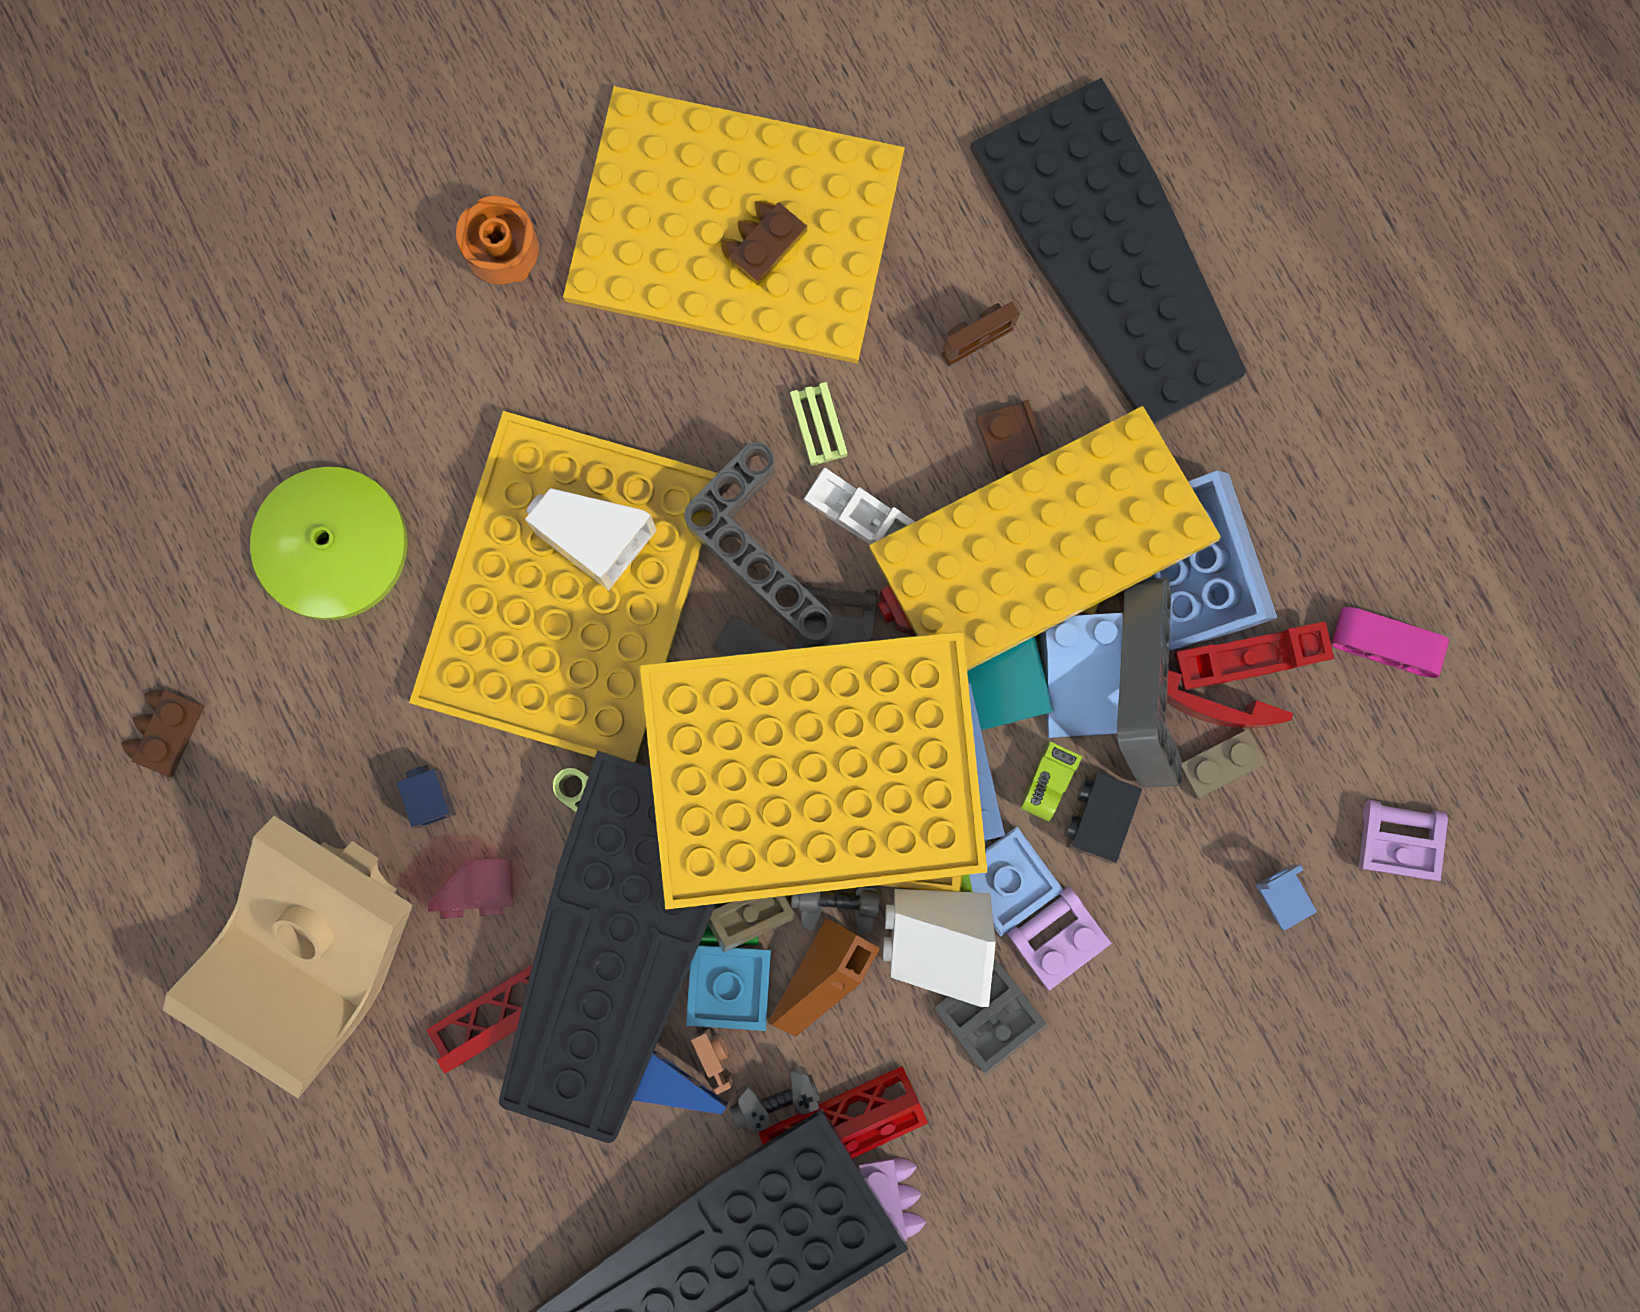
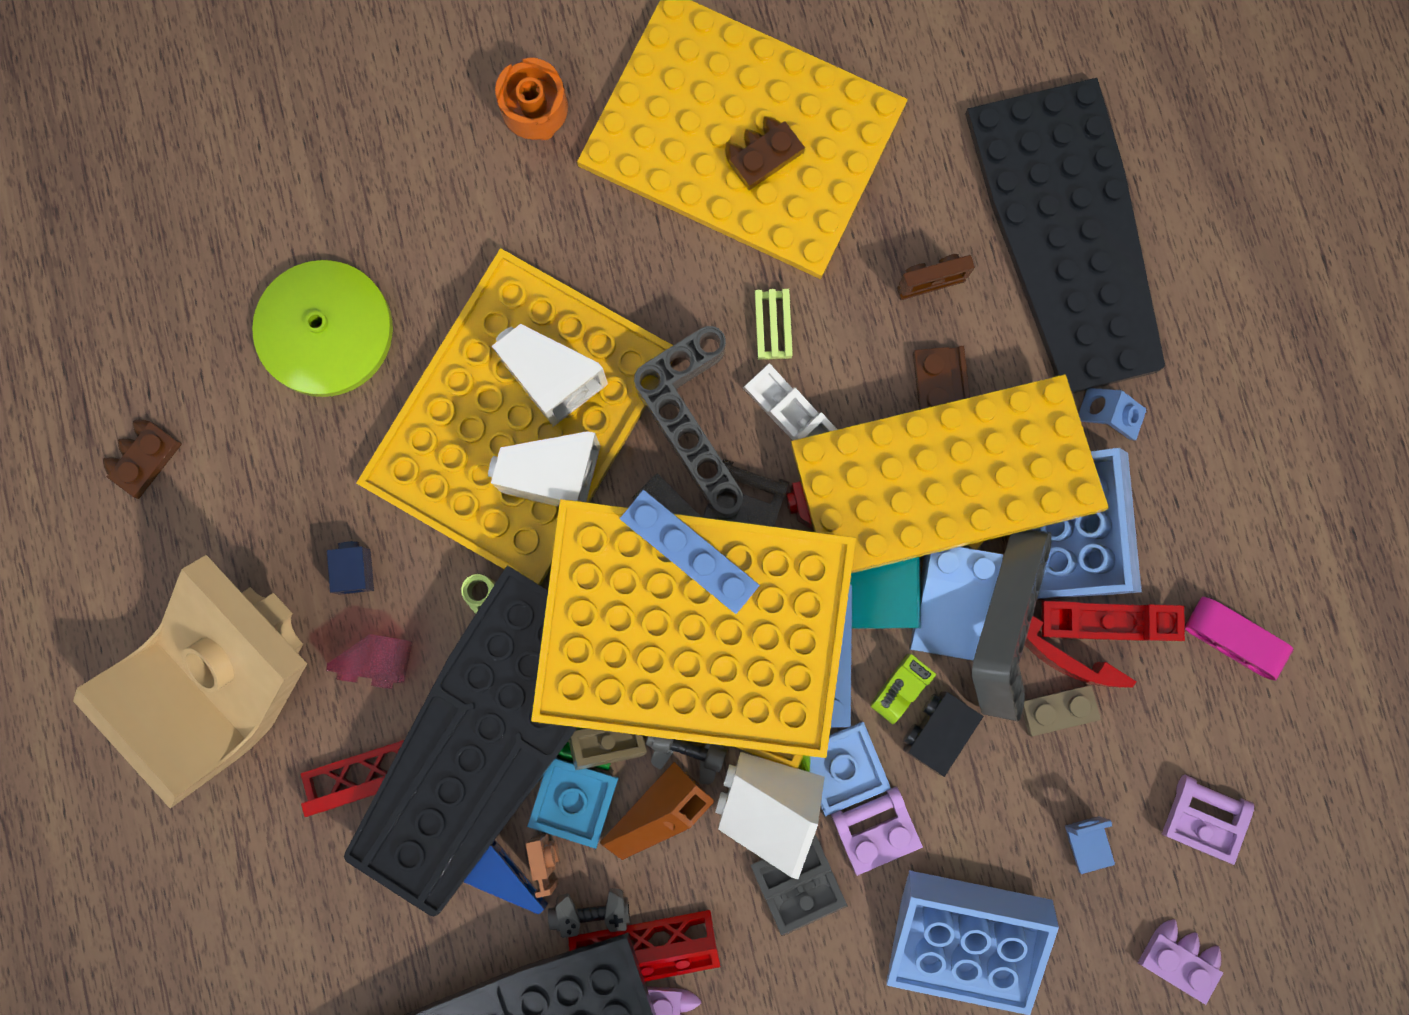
camera: 20 degrees right, 0 degrees up
none -> white slope [488,431,601,507]
none -> medium blue plate [620,490,760,614]
none -> light blue slope [887,870,1059,1015]
none -> medium blue bracket [1079,388,1146,440]
none -> lavender plate [1138,919,1223,1005]

